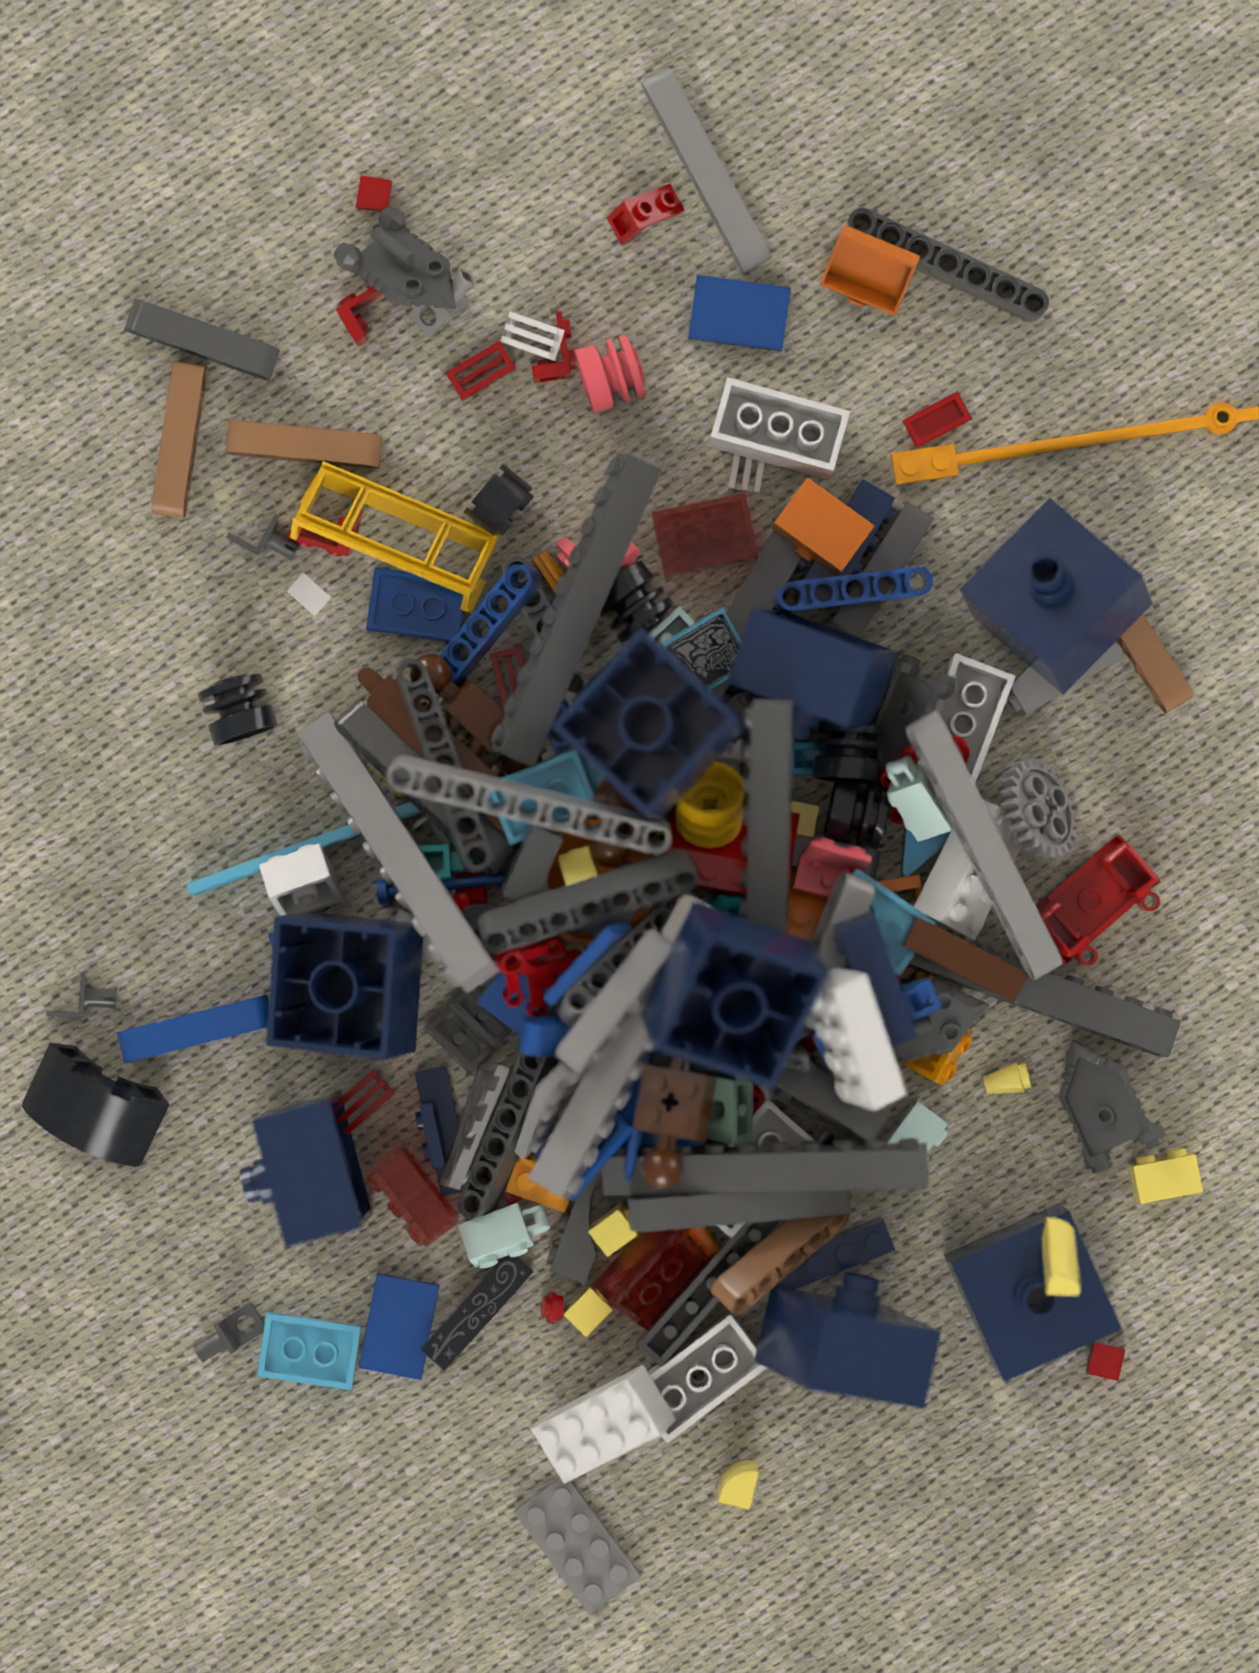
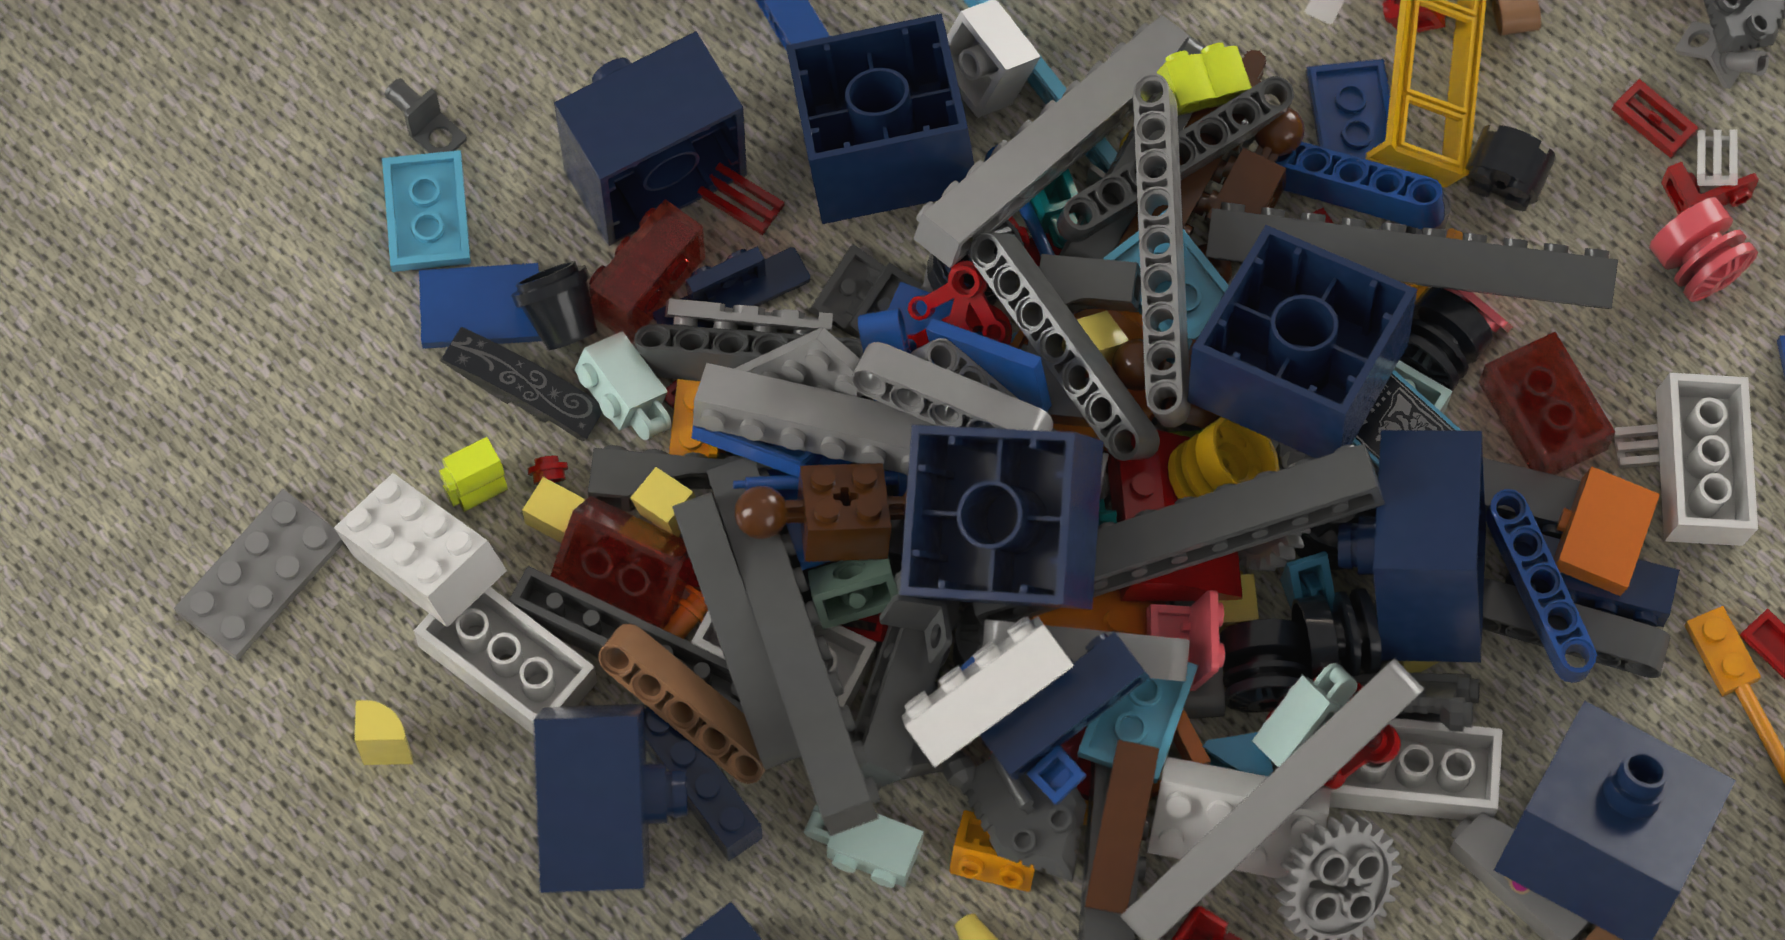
camera: 70 degrees right, 20 degrees down
none -> neon yellow brick [439,436,508,512]
none -> black piece [511,261,598,350]
none -> neon yellow brick [1157,42,1251,115]

